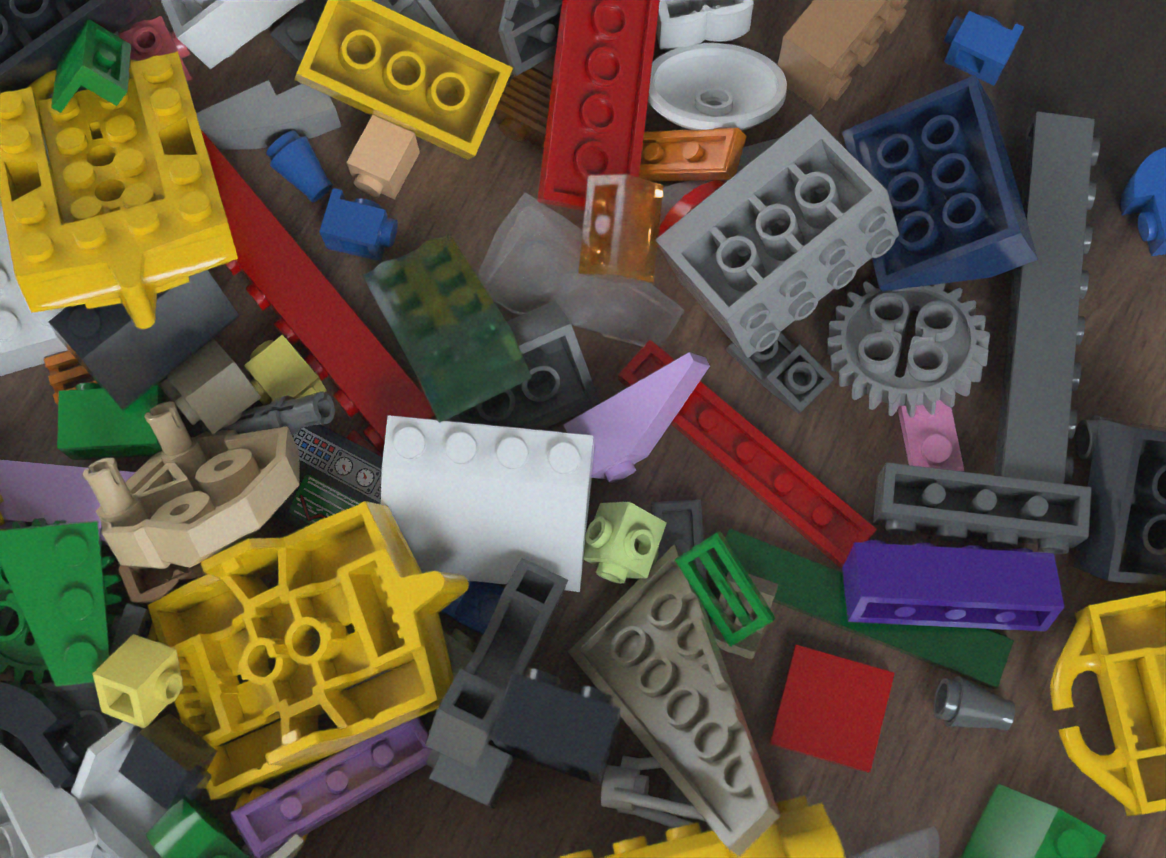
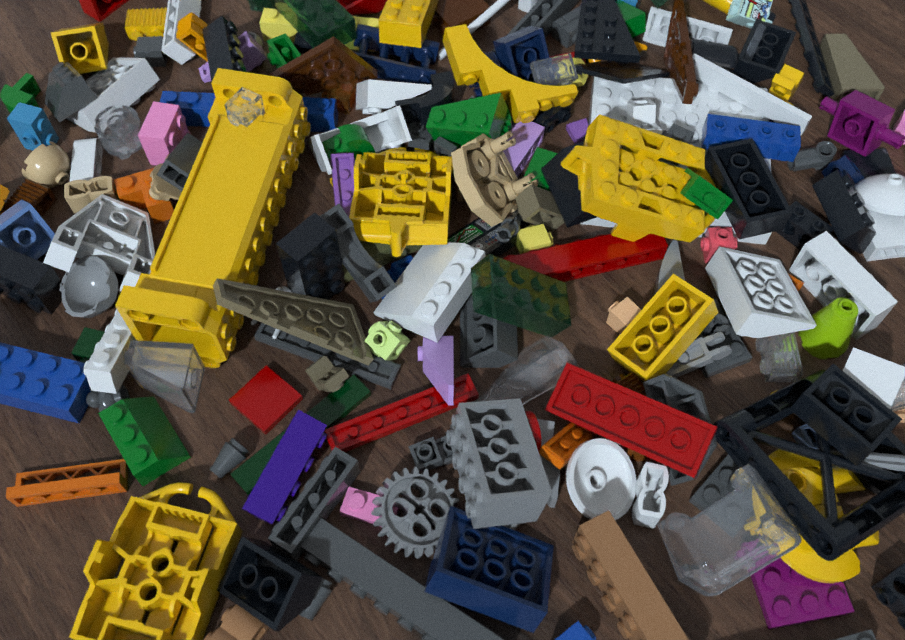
camera: 110 degrees right, 15 degrees down
light yellow brick [93,634,184,729] -> none
black brick [118,713,218,810] -> none
blue cone [266,130,333,203] -> none
blue brick [319,188,398,261] -> none
clear orange brick [578,174,664,283] -> none
green tile [674,531,776,647] -> none

